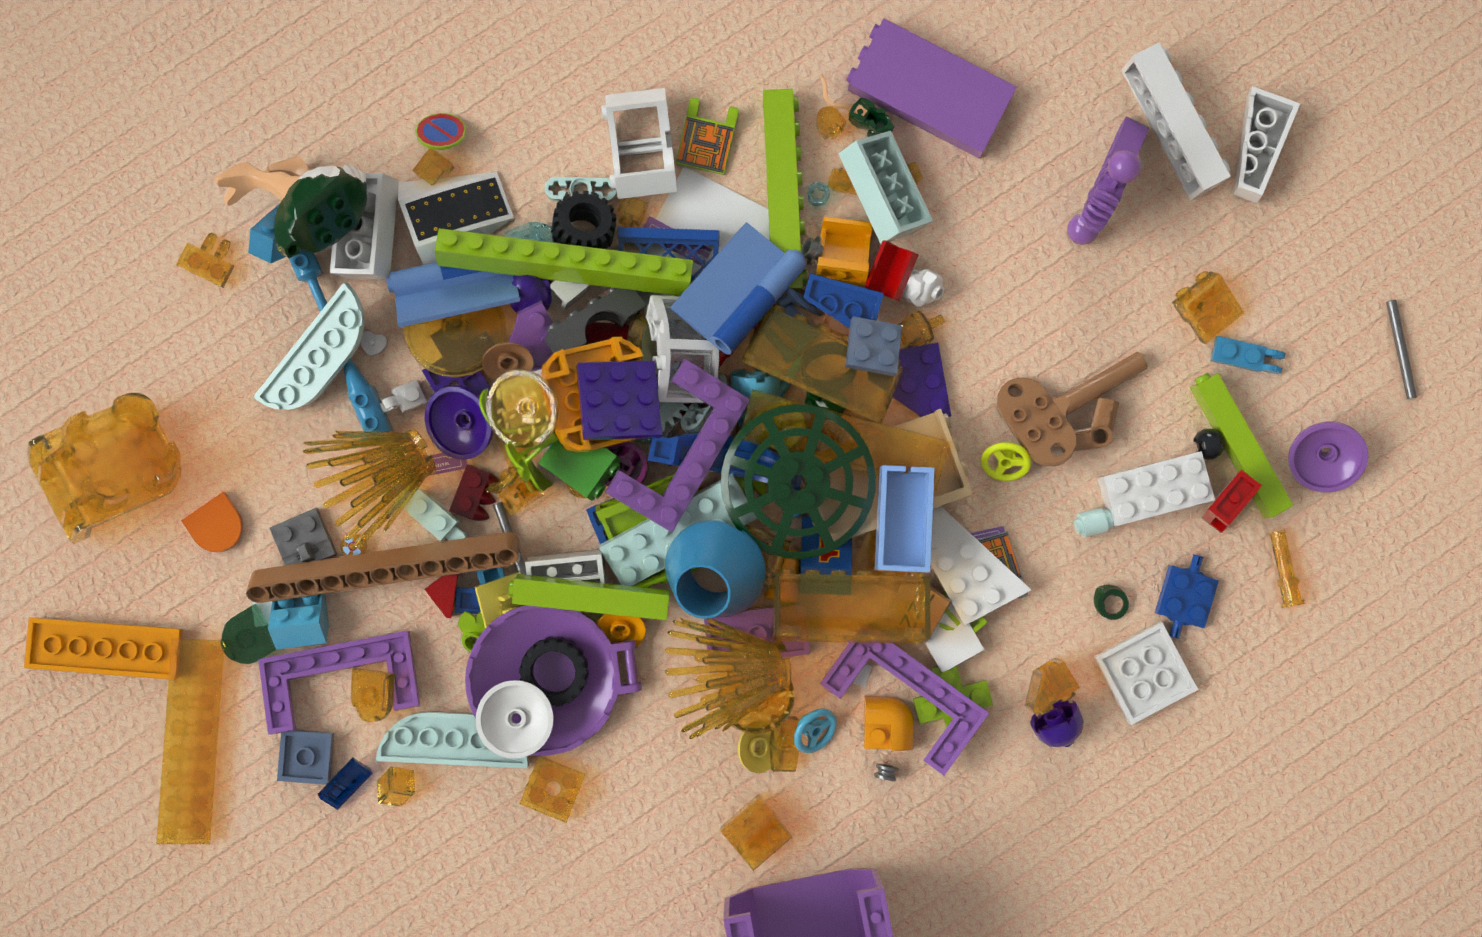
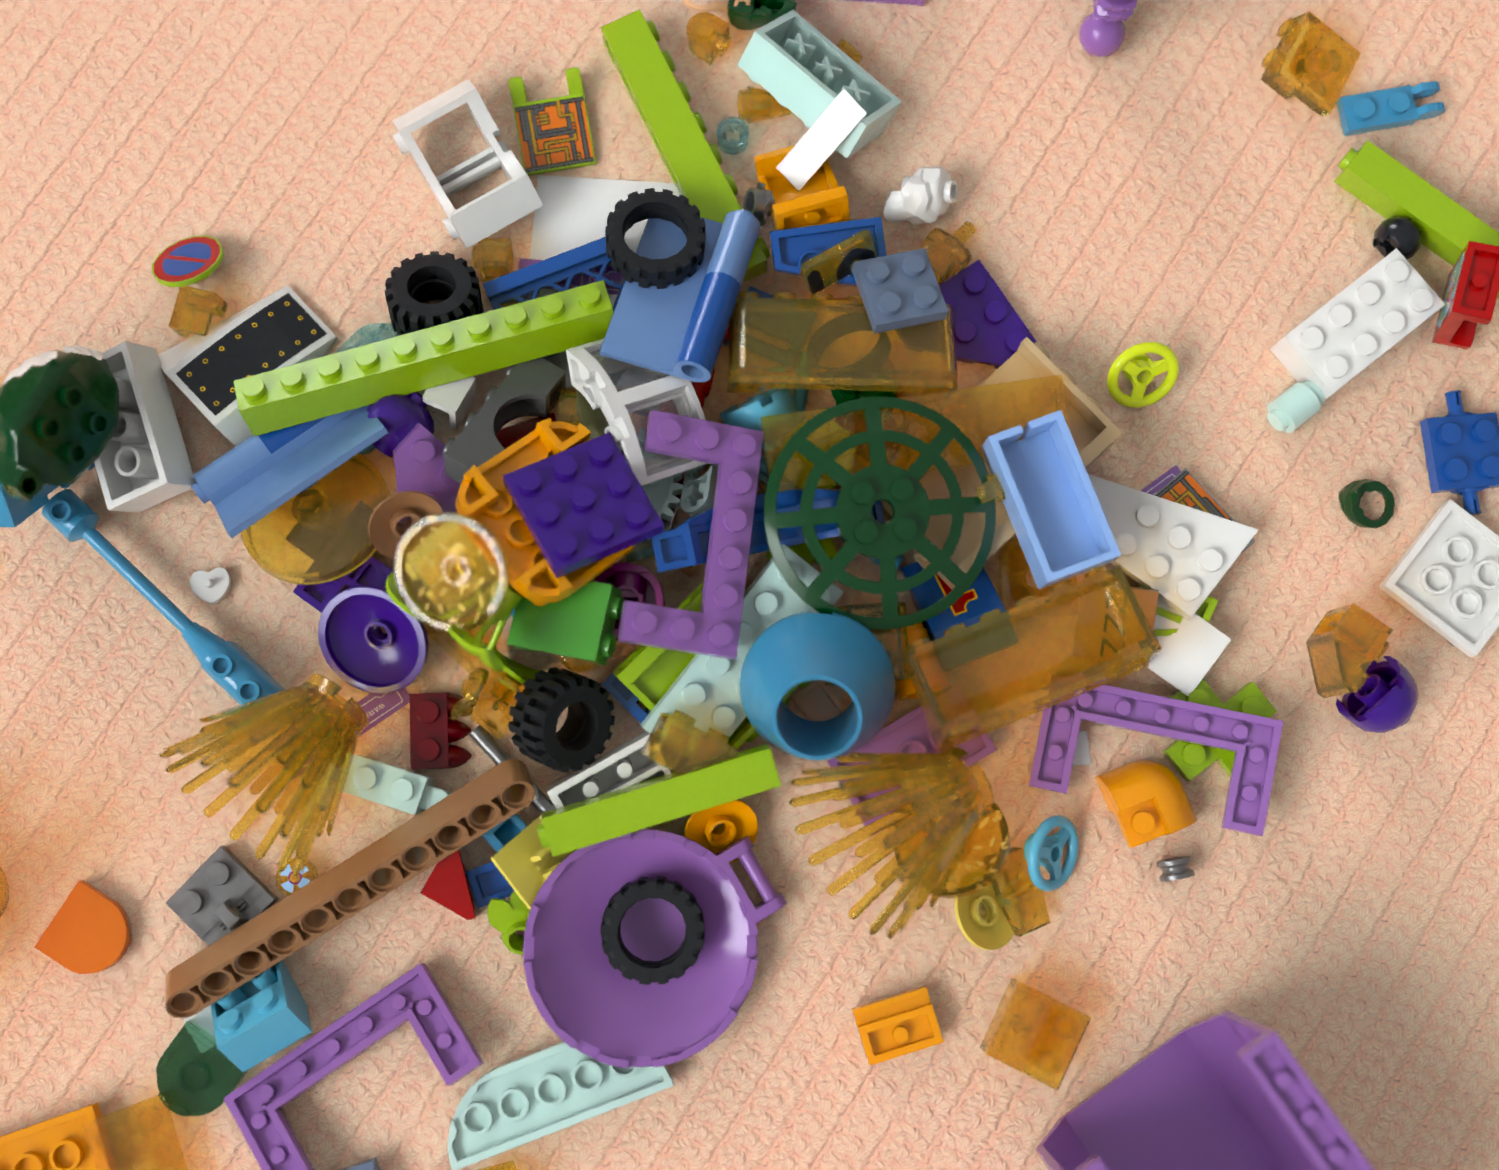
camera: 25 degrees left, 5 degrees down
light aqua plate [253,283,364,410] -> none
clear yellow tile [351,668,395,722] -> none
white plate [379,380,427,413] -> none
white dish [476,680,554,759] -> none
clear yellow piece [520,756,586,823] -> none
light aqua beam [545,177,617,203] -> none
medium blue bar [777,288,821,316] -> none
red panel [864,240,919,302] -> none
medium nougat piece [997,352,1148,467] -> none
medium nougat piece [1061,397,1119,453] -> none
none -> black tyre [508,667,615,773]
none -> black tyre [605,188,706,289]
none -> clear yellow slope [640,710,738,775]
none -> white sticker [776,89,867,191]
none -> clear yellow slope [799,229,876,294]
none -> light orange plate [852,985,944,1066]
none -> clear yellow piece [975,473,1006,503]

